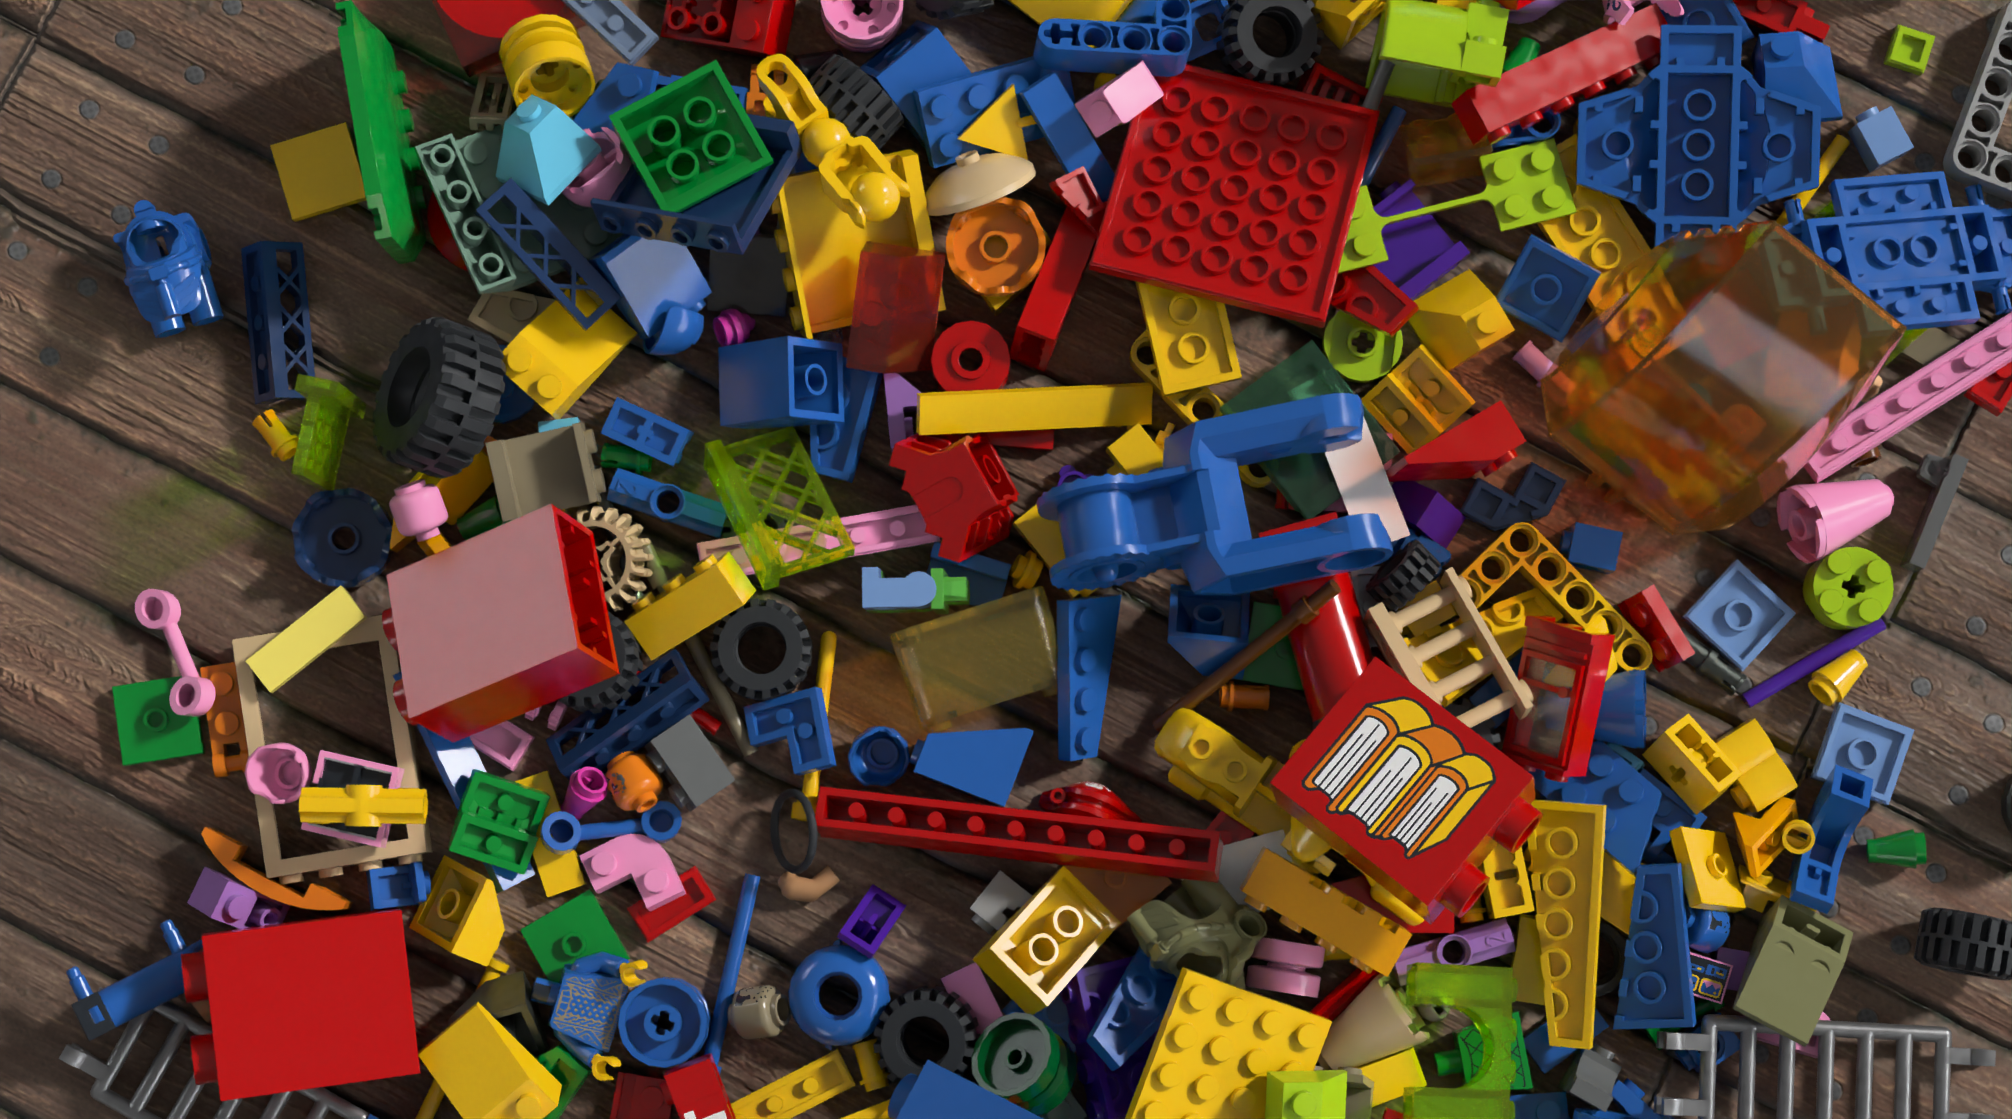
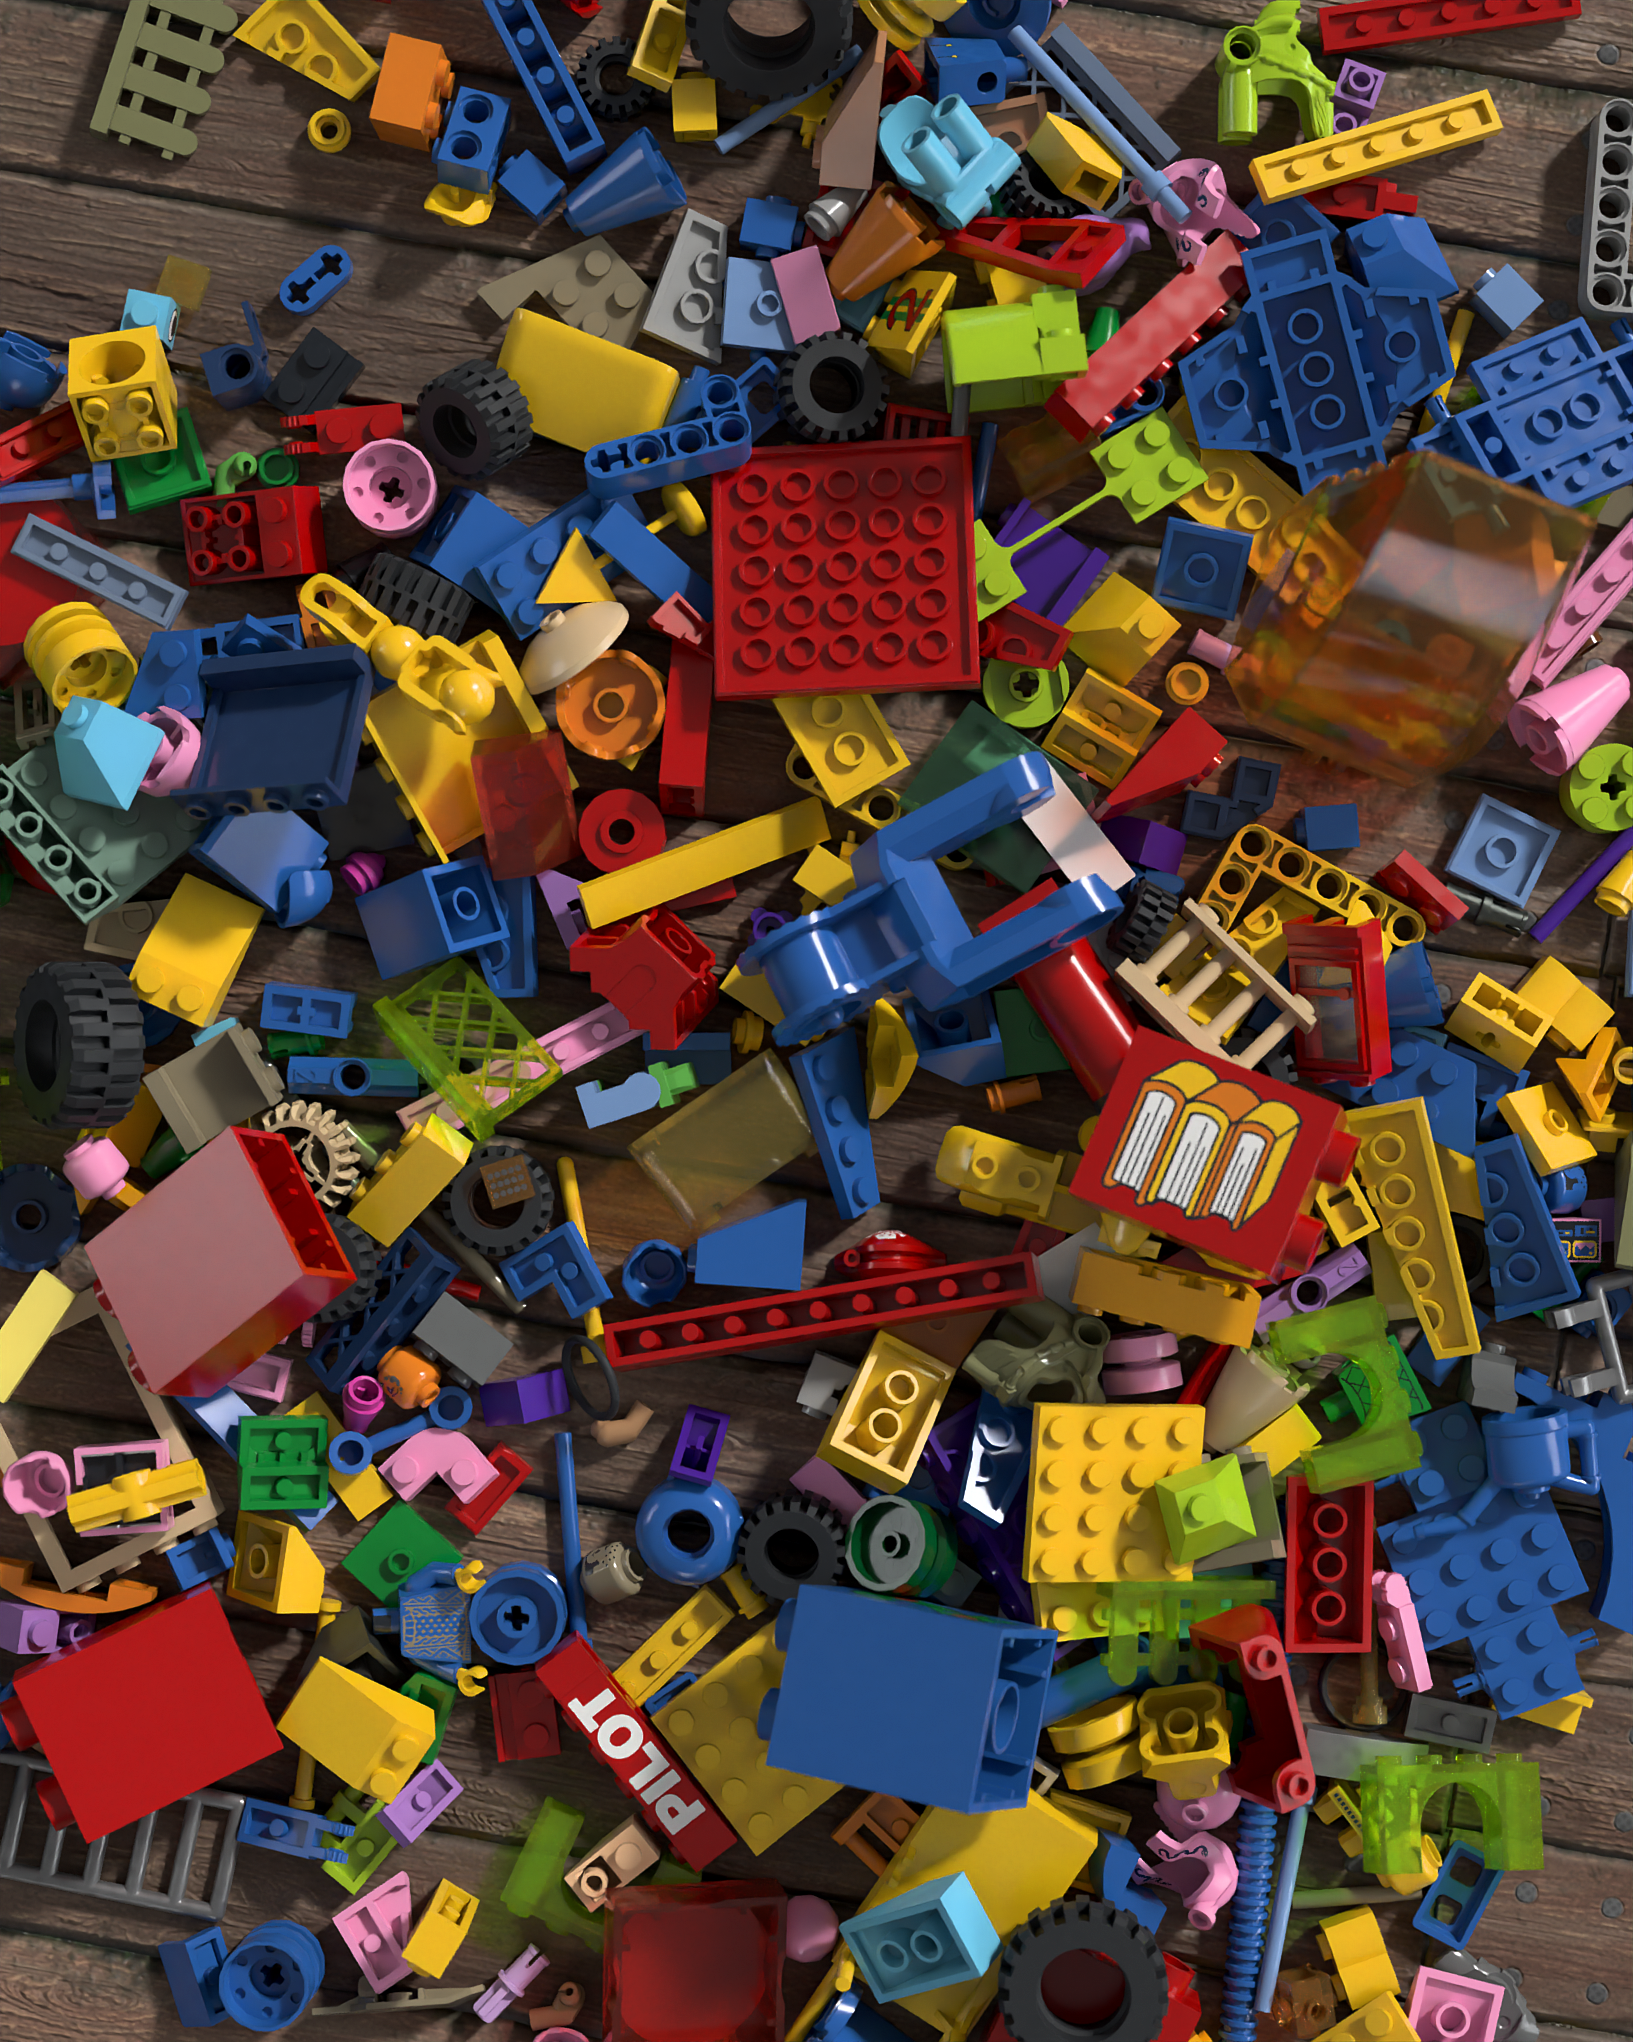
camera: 15 degrees left, 5 degrees up
dark blue fence [474,178,622,331] -> none
green slope [609,60,774,213] -> none
bright pink slope [1075,61,1164,138] -> none
reddish brown bar [1152,579,1341,732] -> none
lime tile [1883,24,1935,76] -> none
none -> dark purple slope [479,1368,571,1427]
none -> clear orange tile [480,1154,536,1209]
none -> yellow brick [865,998,919,1119]
none -> yellow plate [1165,662,1209,706]

